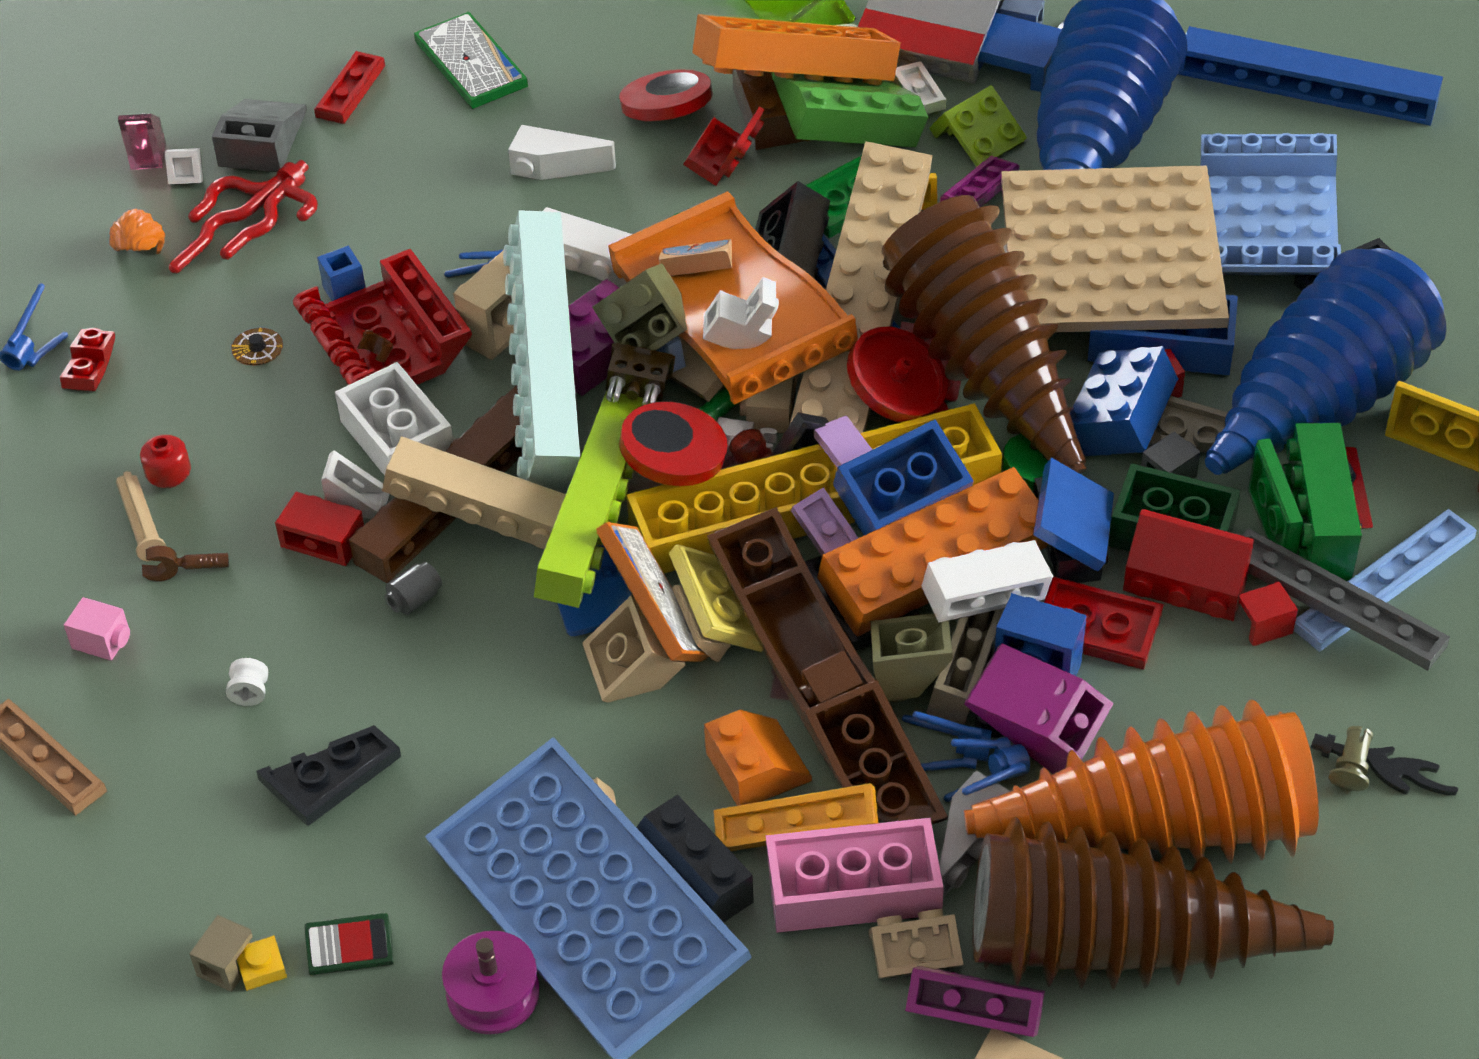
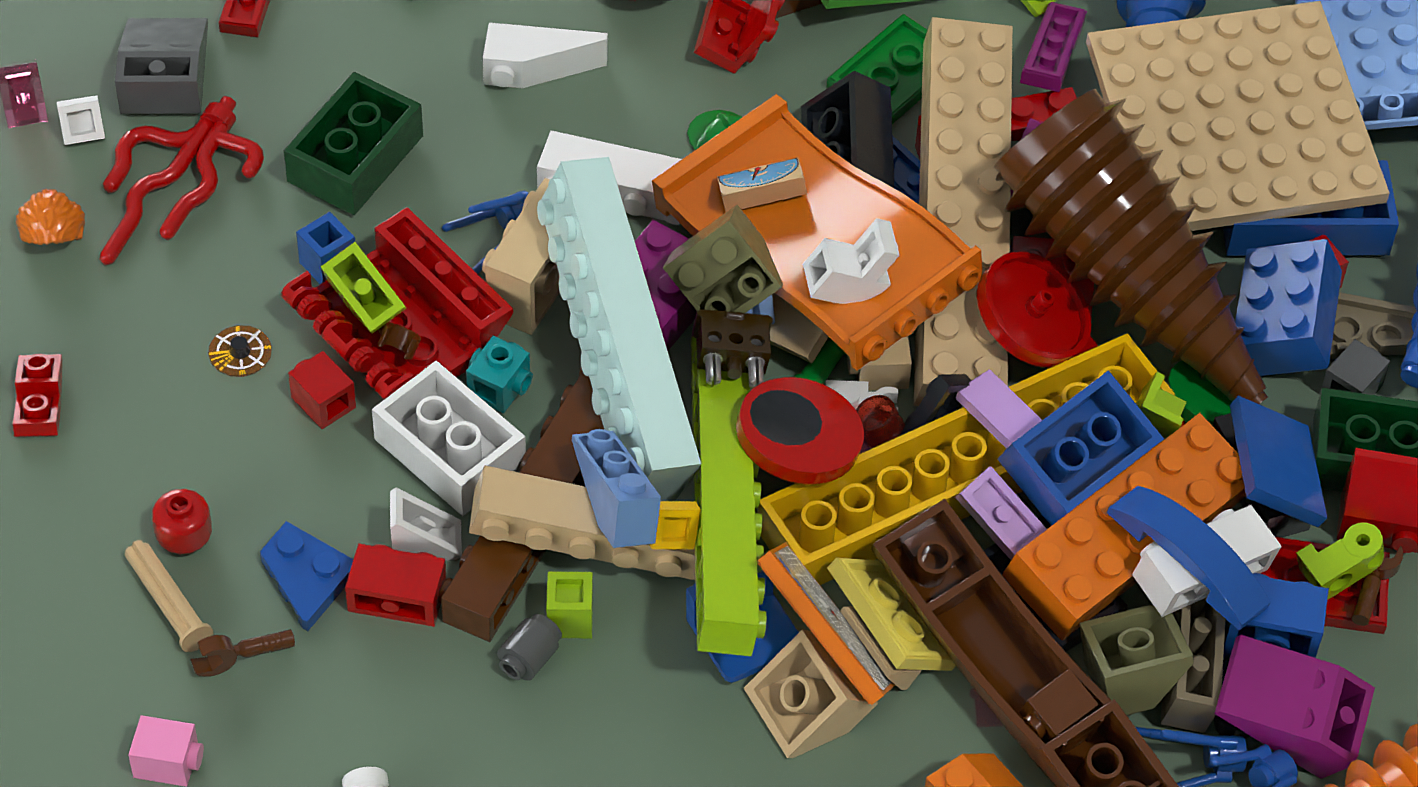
camera: 15 degrees left, 5 degrees up
none -> blue wing [260,521,354,631]
none -> dark green brick [283,72,423,216]
none -> red brick [288,351,356,429]
none -> lime slope [321,242,406,333]
none -> teal brick [466,336,533,414]
none -> lime panel [546,571,593,639]
none -> medium blue slope [572,429,661,548]
none -> yellow tile [649,501,701,549]
none -> blue slope [1107,486,1271,631]
none -> lime panel [1136,372,1186,440]
none -> lime leg [1296,523,1384,600]
none -> reddish brown piece [1352,546,1403,626]

